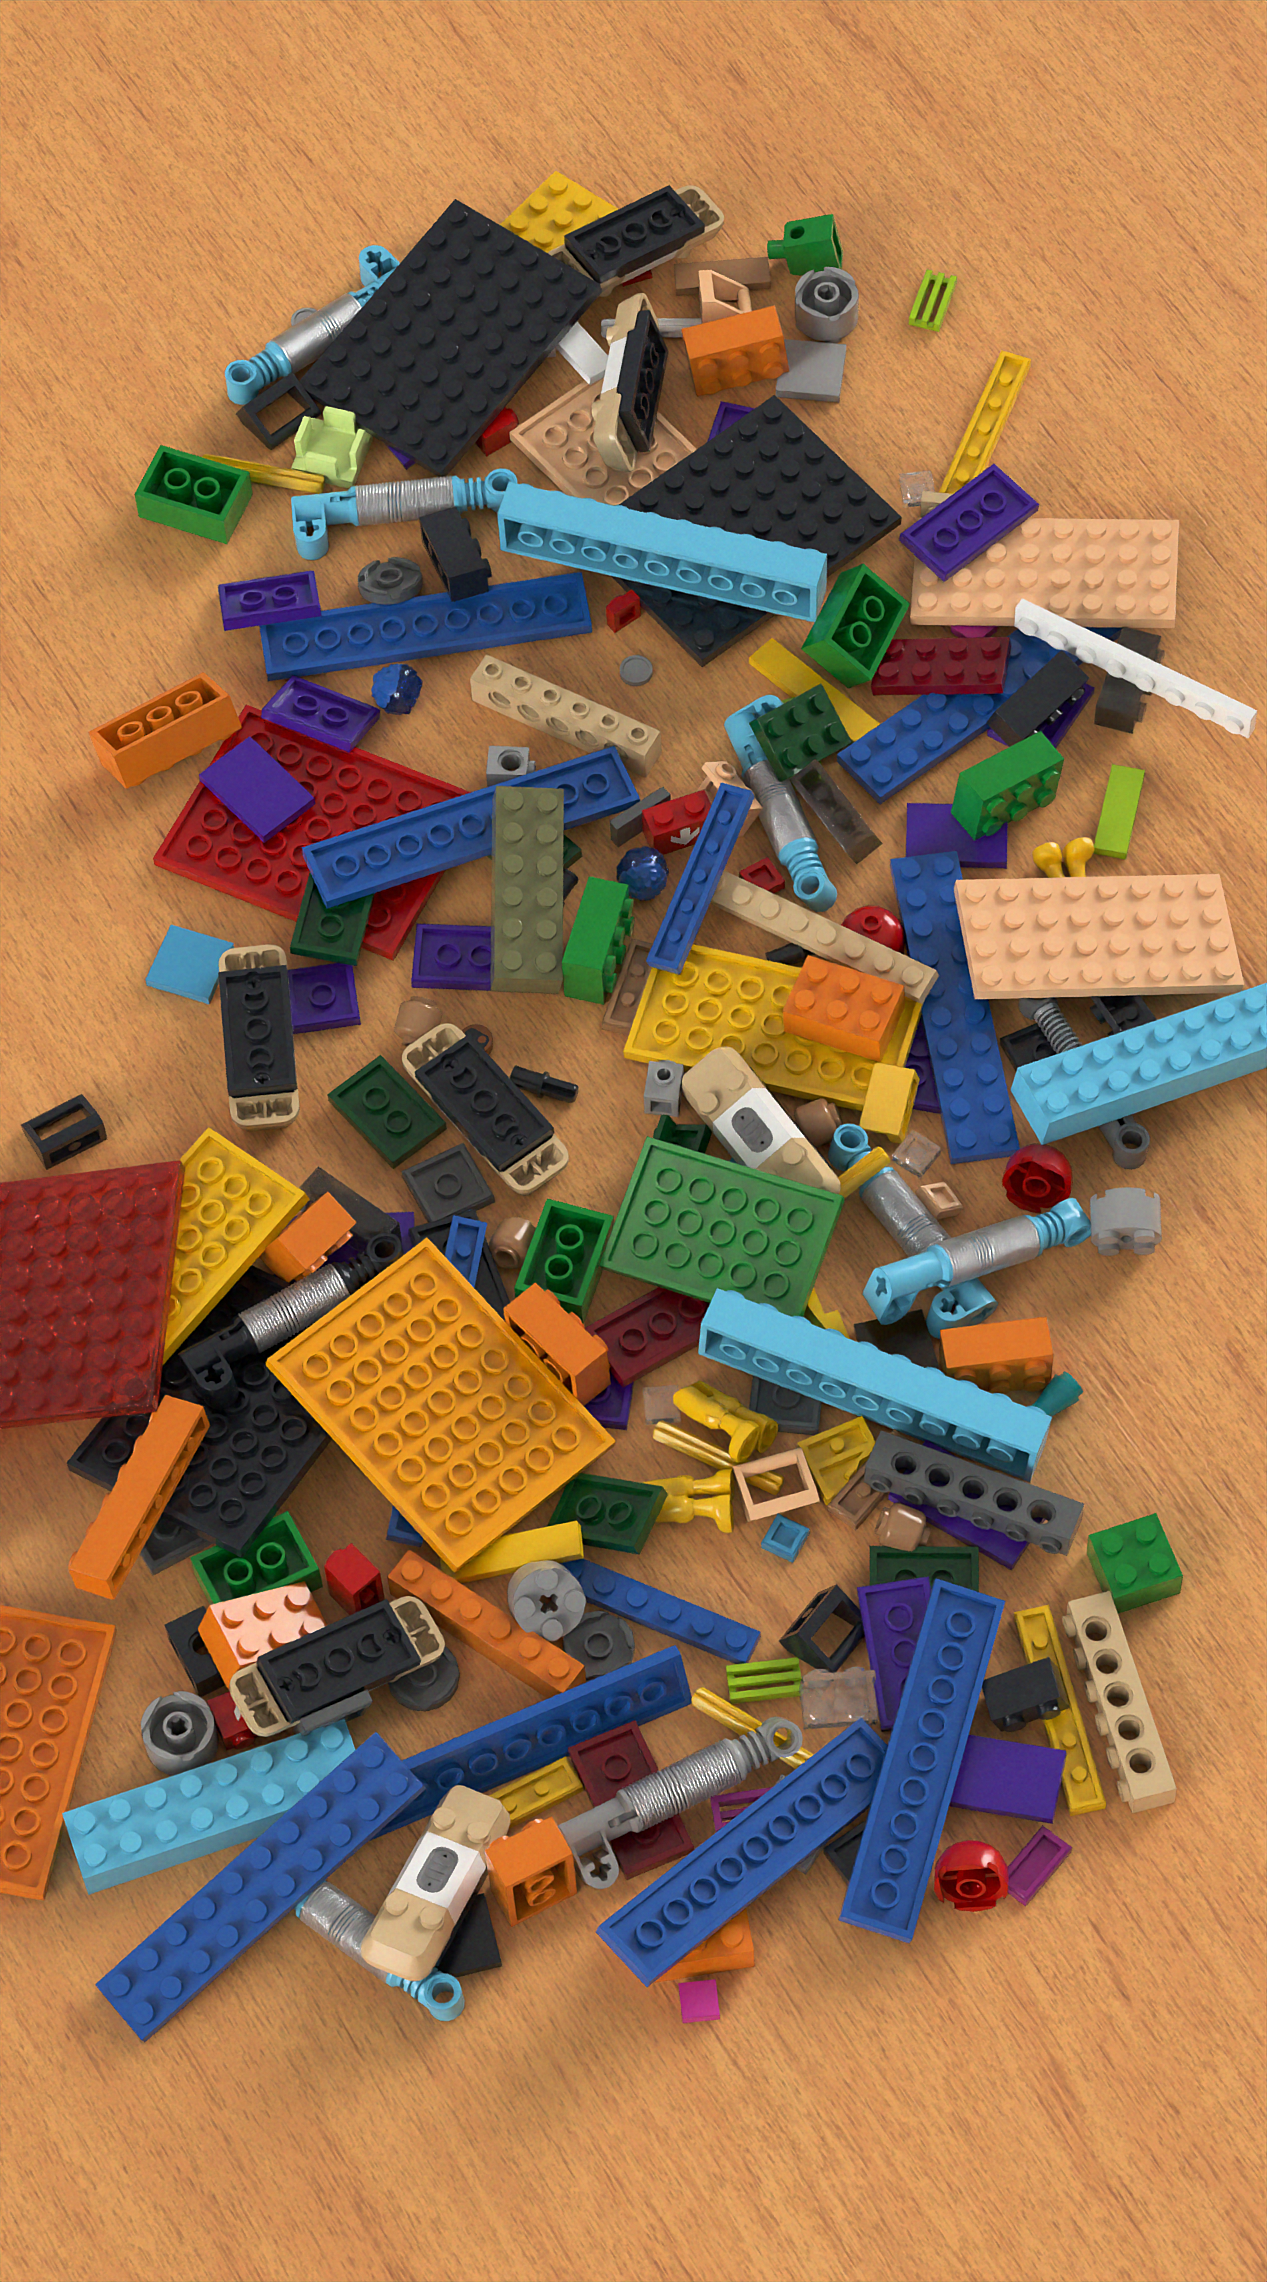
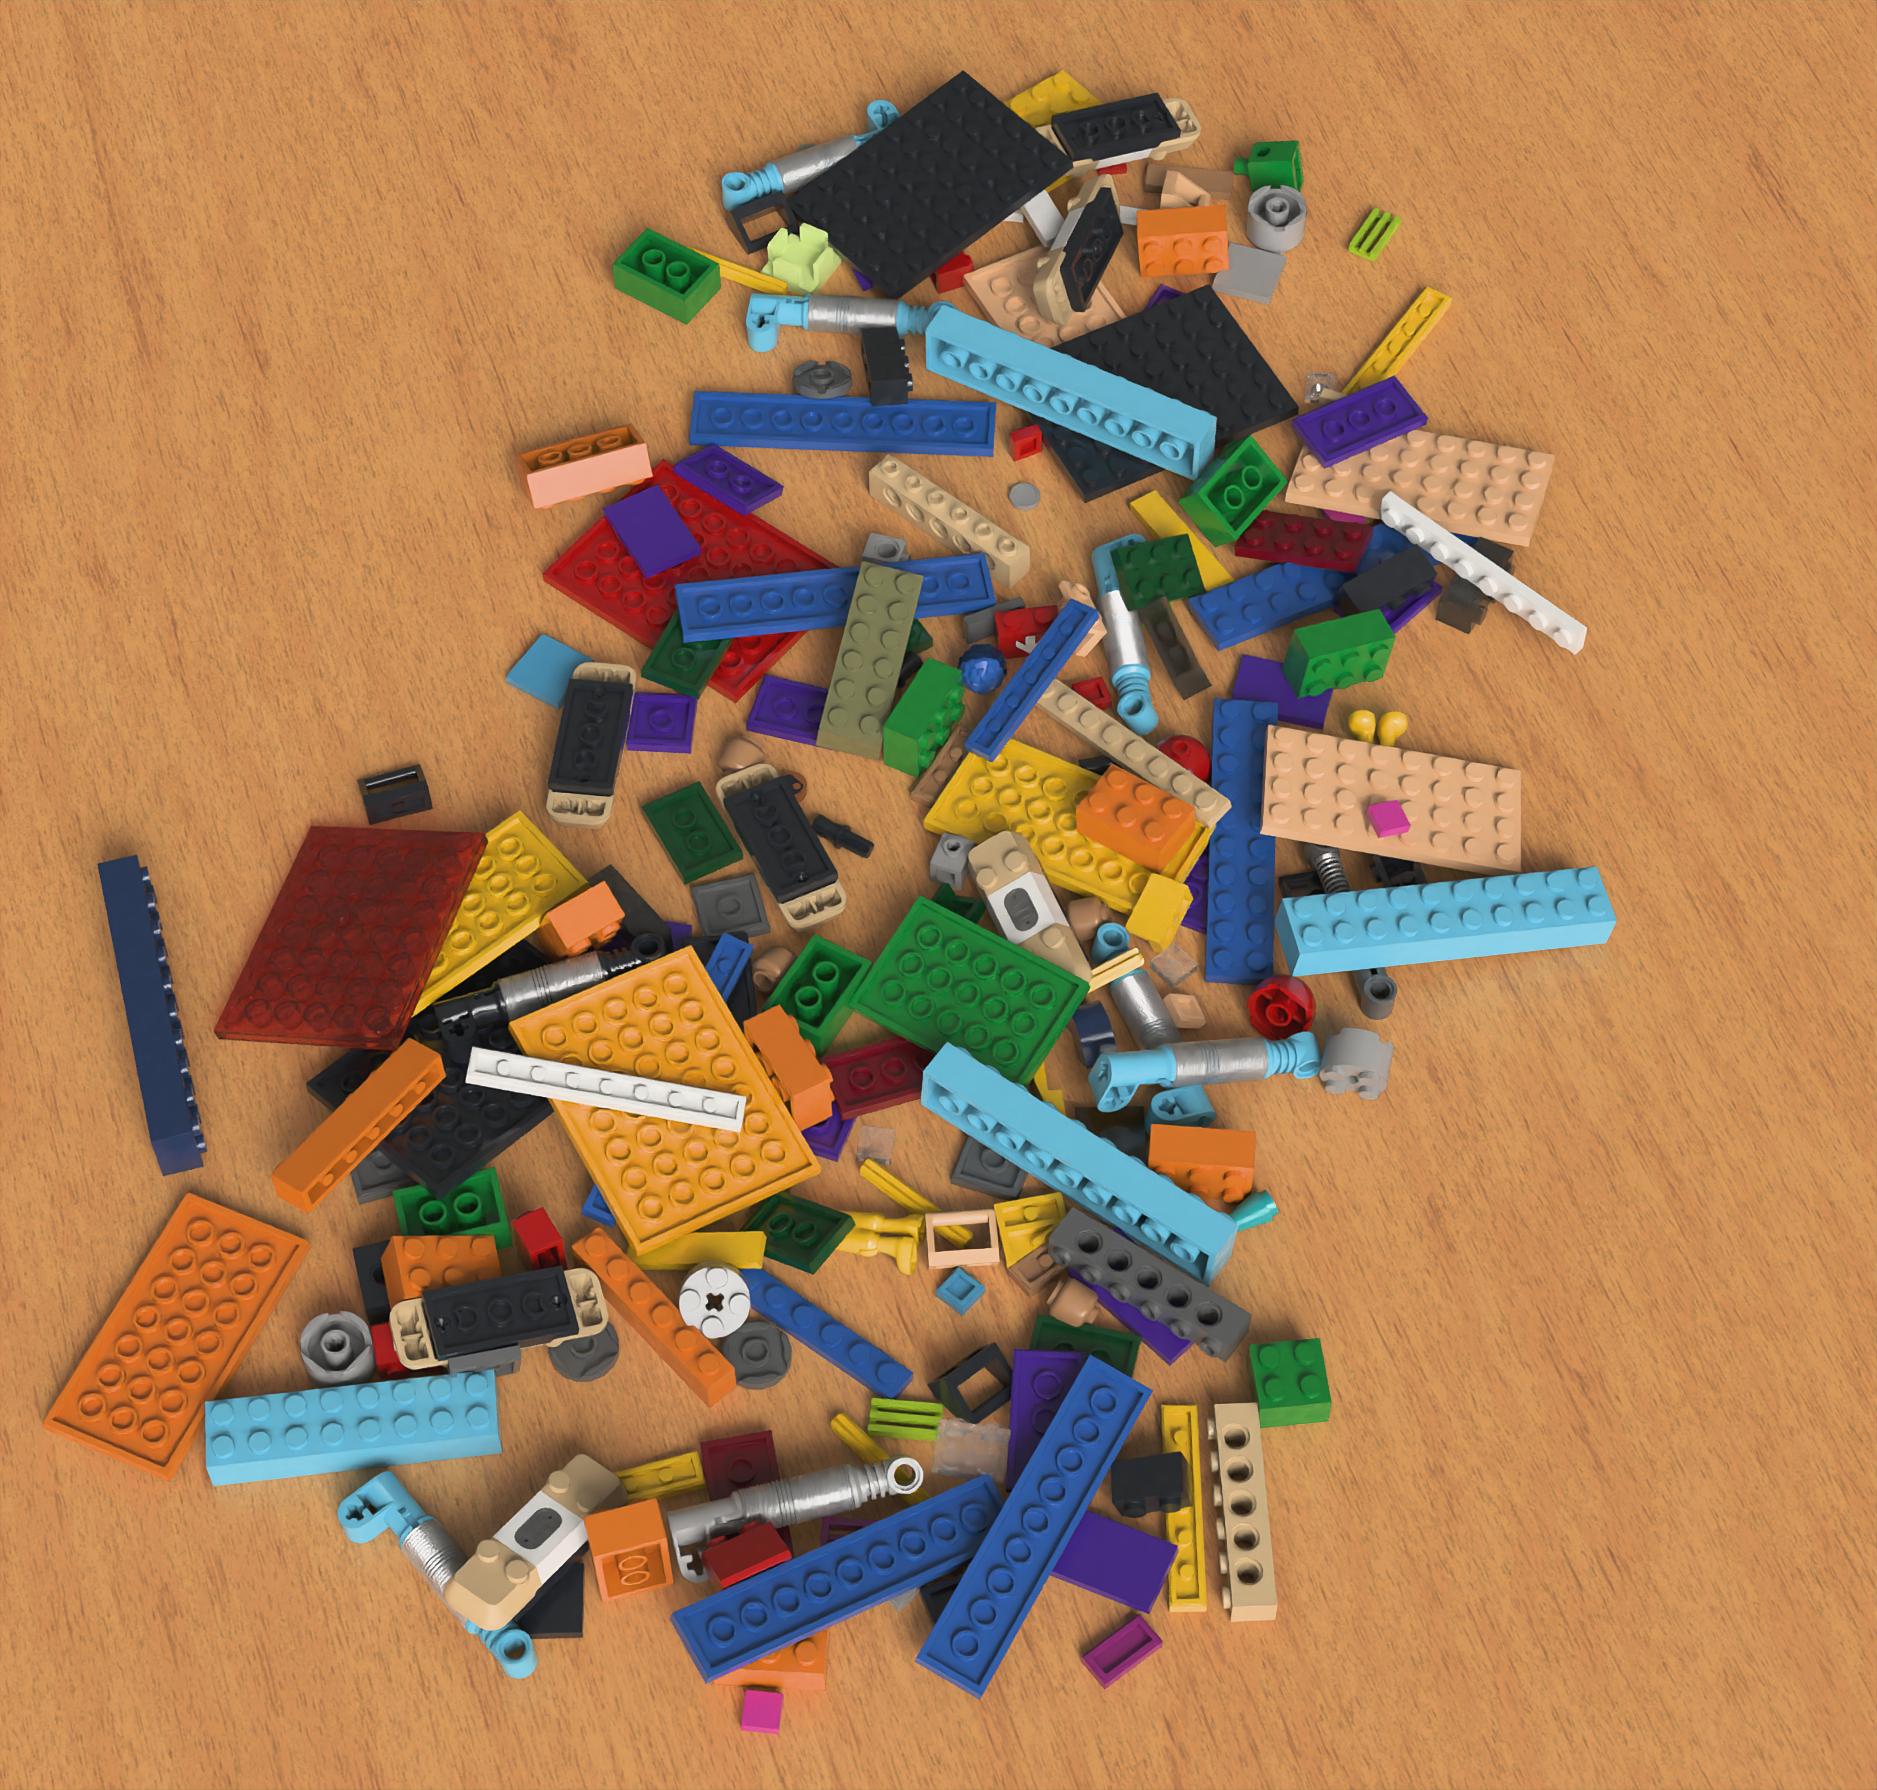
camera: 10 degrees right, 5 degrees down
blue plate [95,1732,426,2042] -> none
dark purple tile [218,571,322,631] -> none
blue plate [369,1645,692,1841] -> none
piece [371,664,423,715] -> none
yellow piece [673,1380,778,1464] -> none
red cylinder [934,1840,1009,1912] -> none
lime tile [1093,764,1145,860] -> none
none -> white tile [466,1047,746,1132]
none -> red slope [700,1520,792,1593]
none -> dark blue brick [1066,1000,1117,1069]
none -> dark pink tile [1365,800,1411,838]

